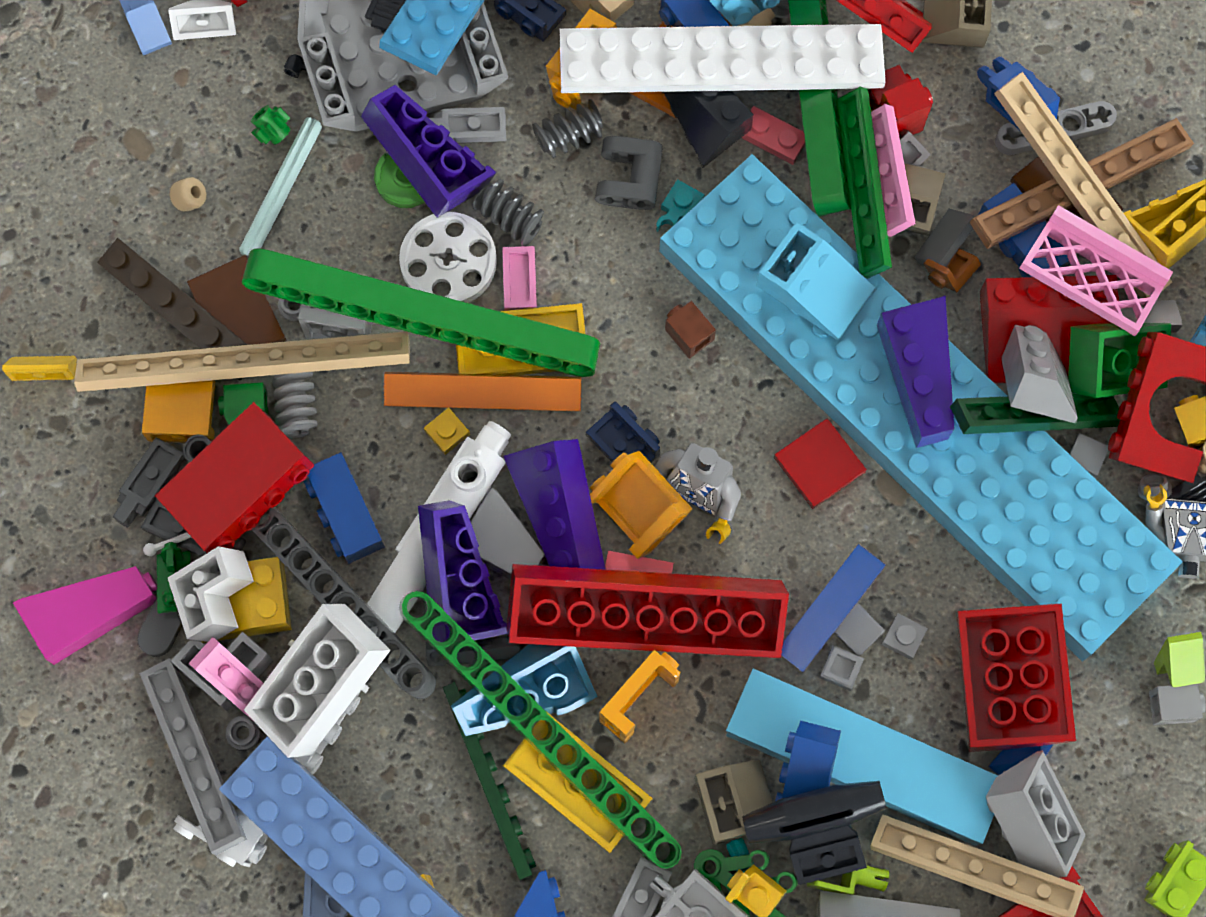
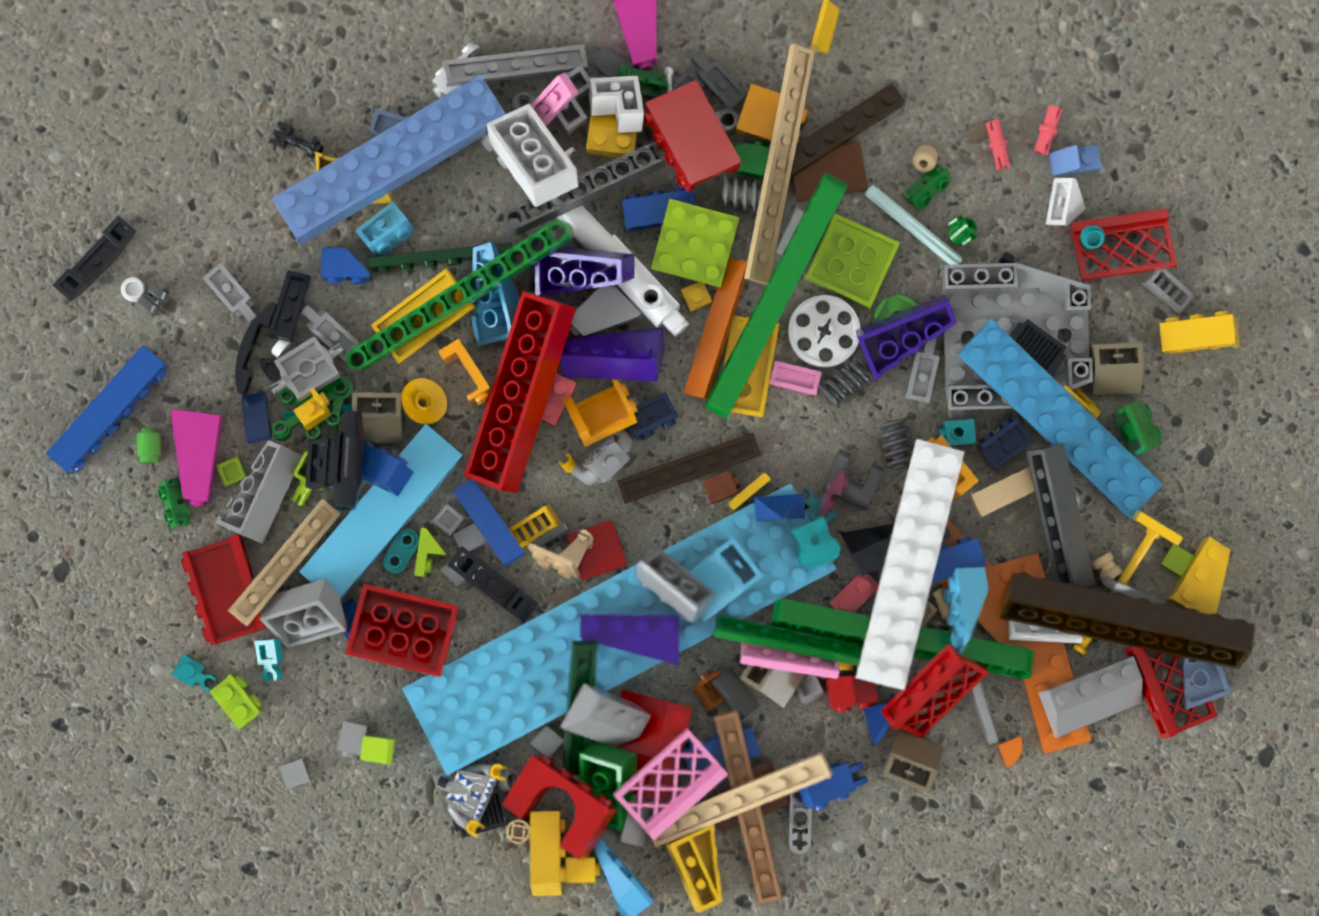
camera: 105 degrees right, 10 degrees up
none -> teal plate [254,638,283,682]
none -> medium azure bracket [355,201,415,257]
none -> teal plate [383,528,420,574]
none -> yellow dish [401,378,447,424]
none -> lime slope [414,527,448,578]
none -> black slope [447,546,538,623]
none -> yellow slope [508,504,562,548]
none -> tan plate [528,530,594,579]
none -> dark grey piece [531,523,569,555]
none -> dark brown plate [617,433,761,504]
none -> light grey slope [636,548,716,623]
none -> lime plate [651,199,739,288]
none -> yellow tile [728,473,771,512]
none -> blue slope [754,494,805,522]
none -> teal piece [789,516,841,569]
none -> lime plate [805,213,900,309]
none -> clear pink slope [817,468,849,518]
none -> blue slope [863,702,889,745]
none -> green hinge [904,164,952,212]
none -> teal brick [939,419,976,447]
none -> coral pin [985,120,1011,170]
none -> coral pin [1034,105,1063,156]

